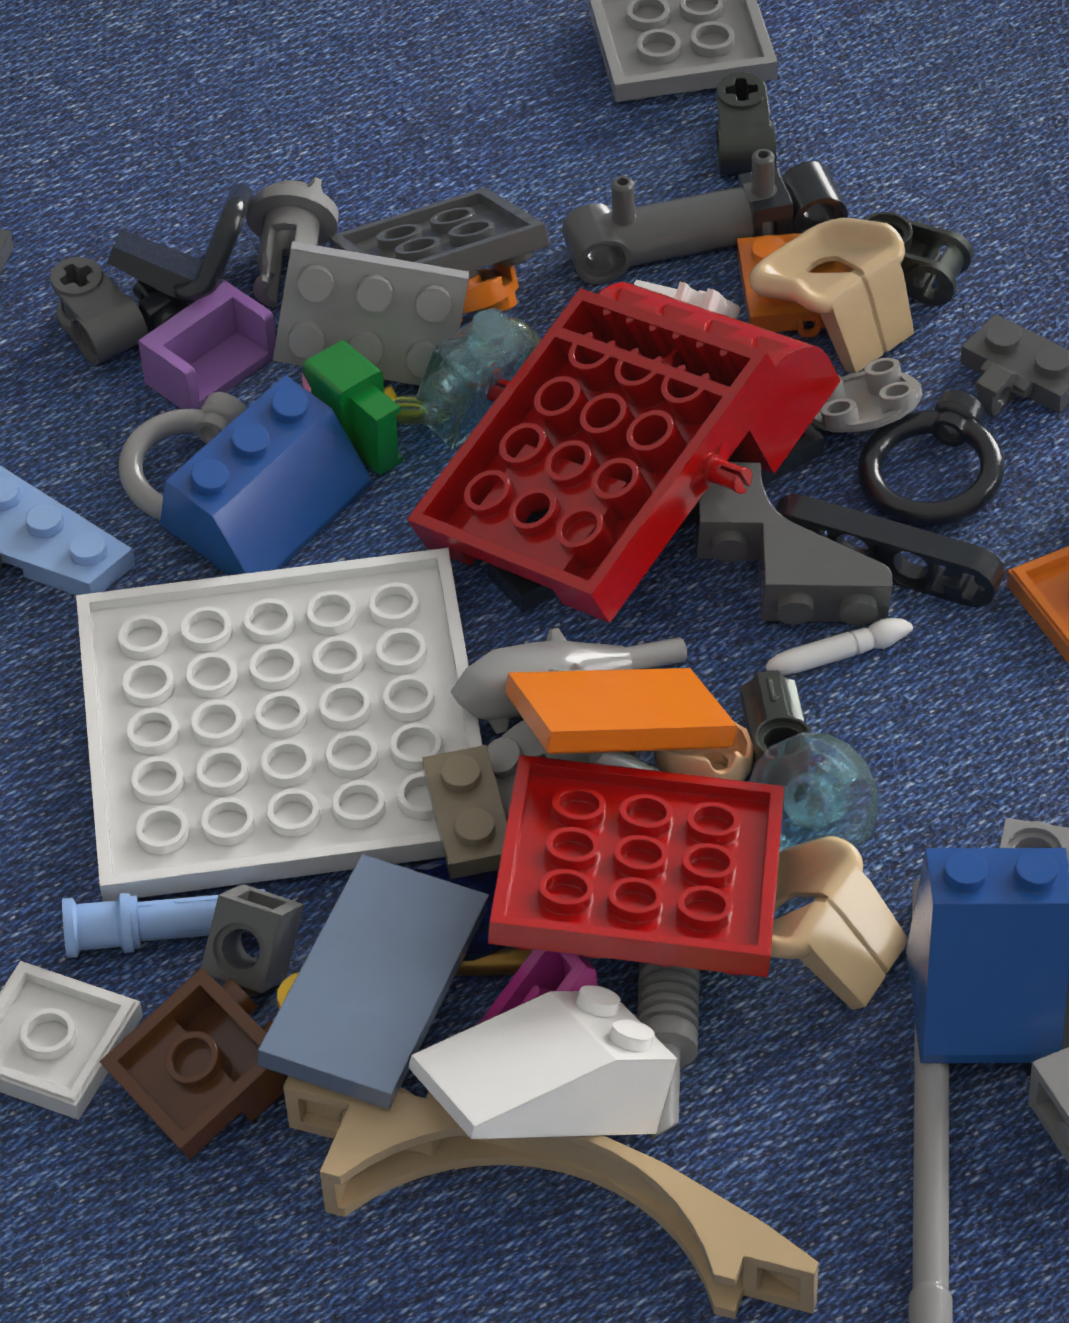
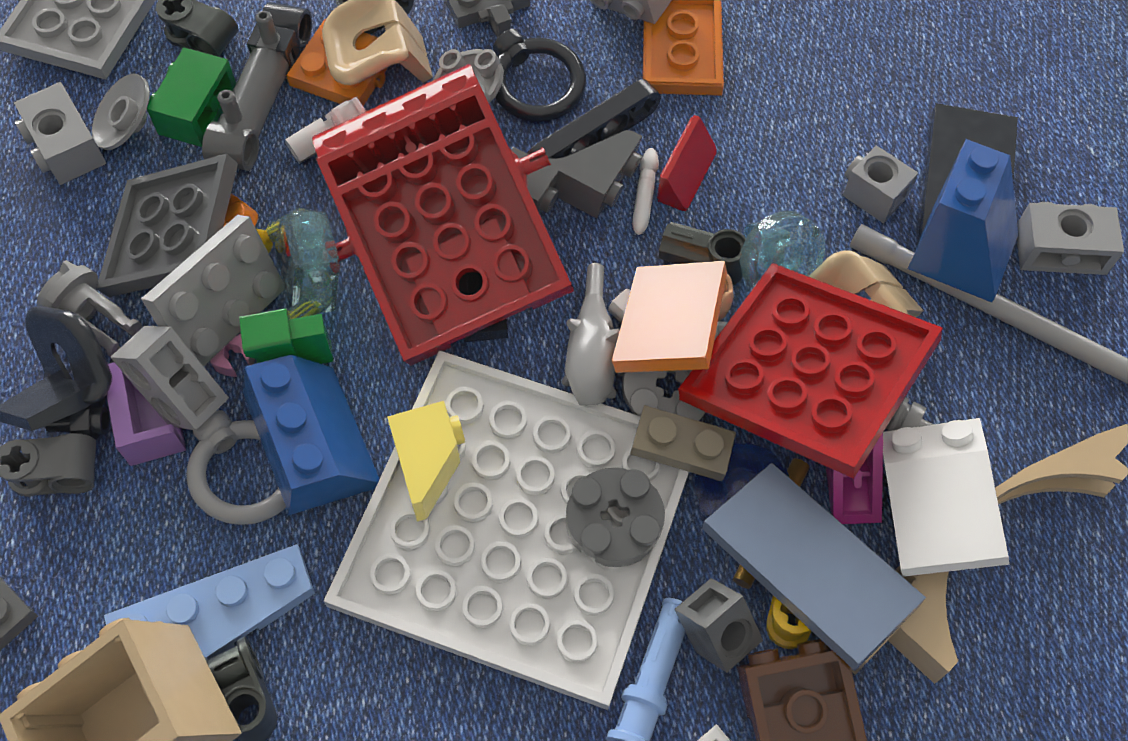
camera: 65 degrees left, 15 degrees up
none -> light grey brick [14,82,107,185]
none -> light grey dish [92,74,150,150]
none -> light grey brick [110,326,229,430]
none -> green brick [146,47,236,147]
none -> light yellow slope [387,401,465,522]
none -> dark grey plate [566,468,665,567]
none -> red slope [657,115,717,211]

